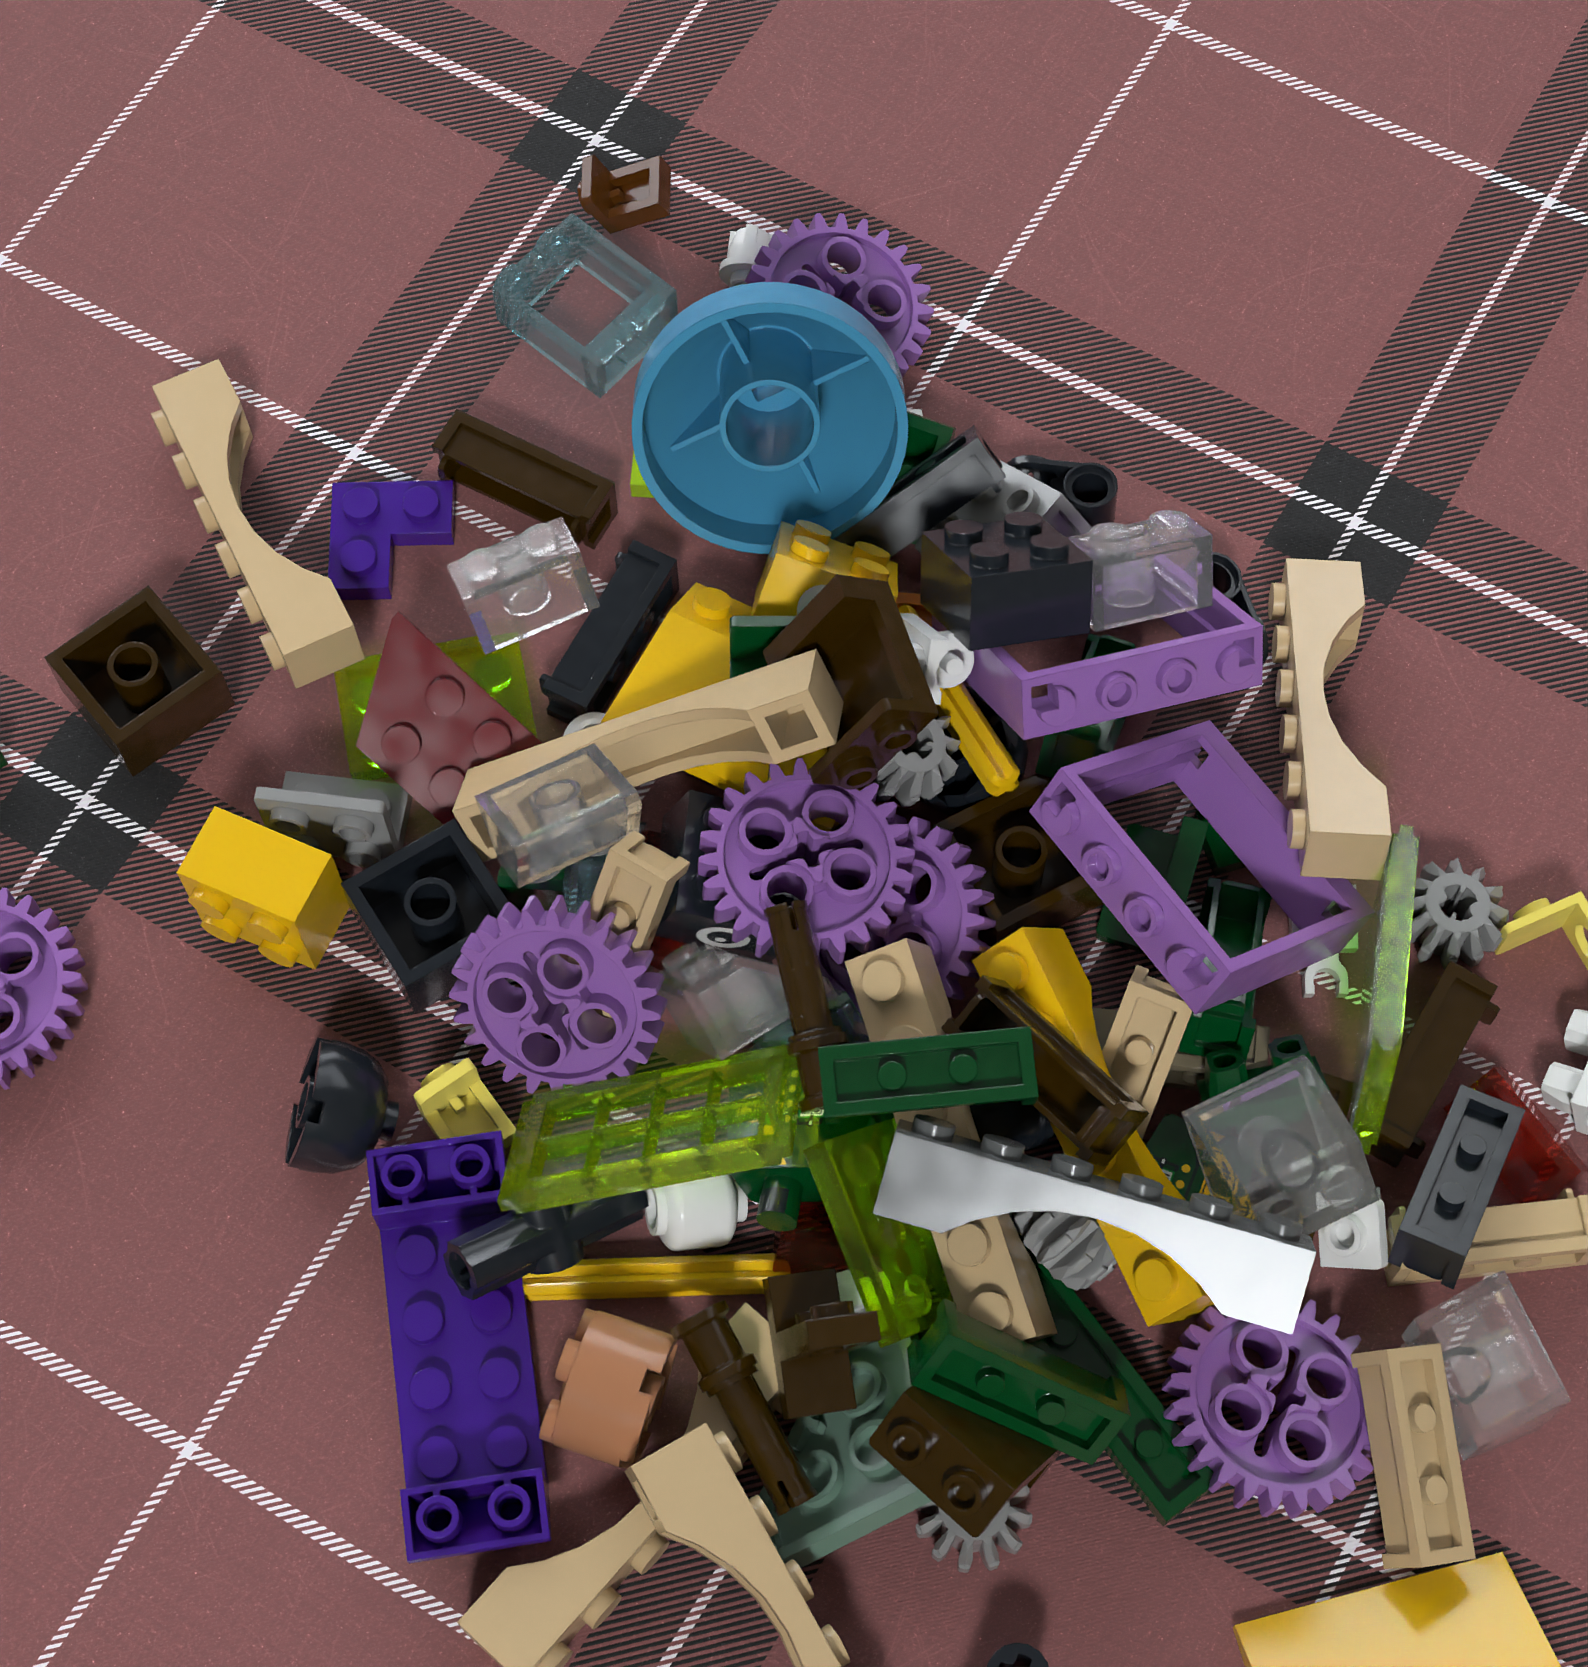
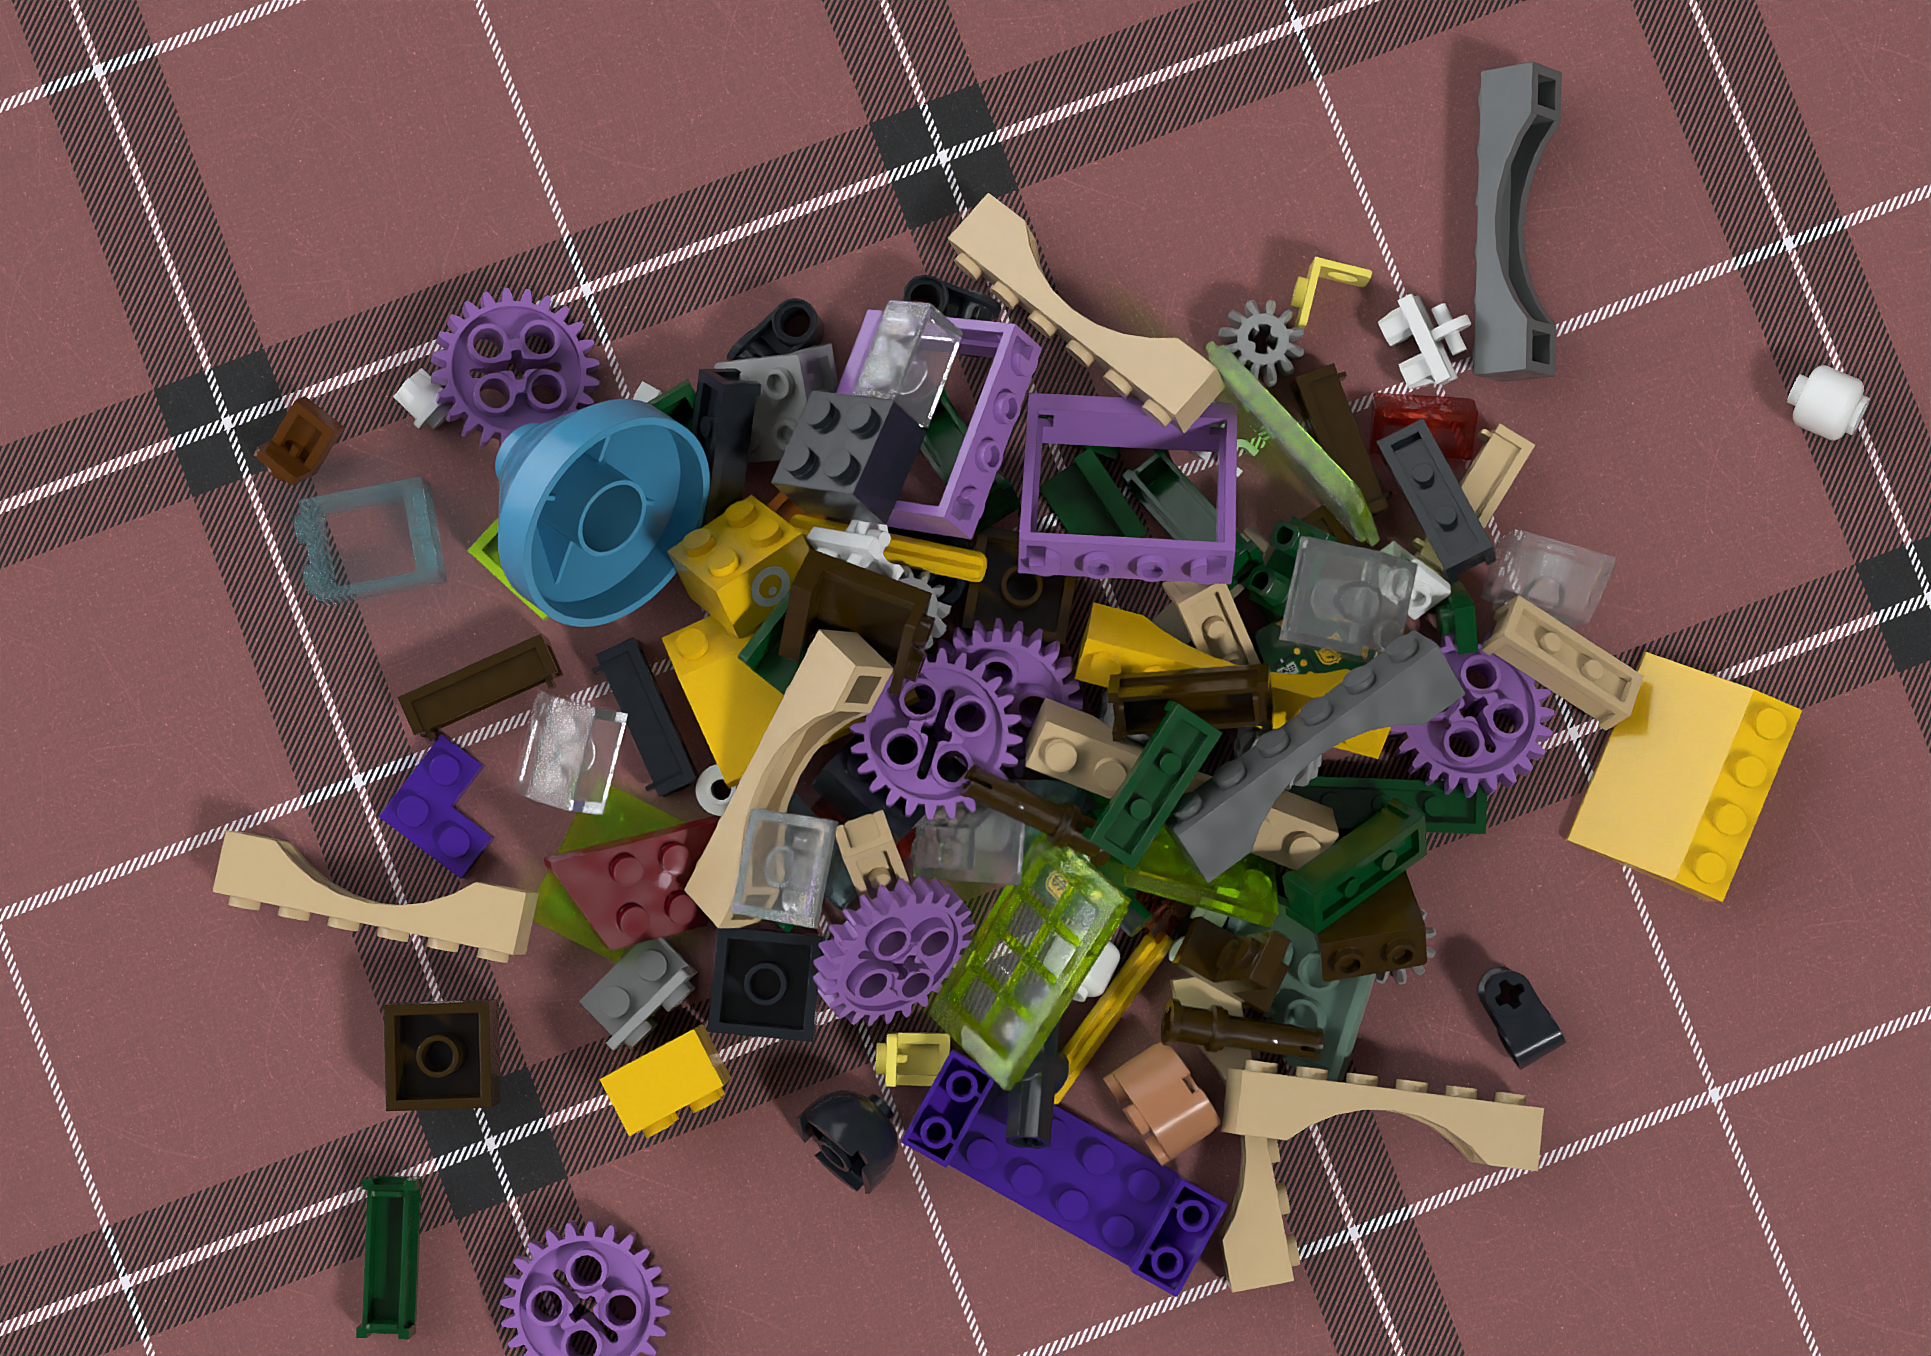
camera: 55 degrees left, 20 degrees up
none -> dark green plate [1428,580,1478,655]

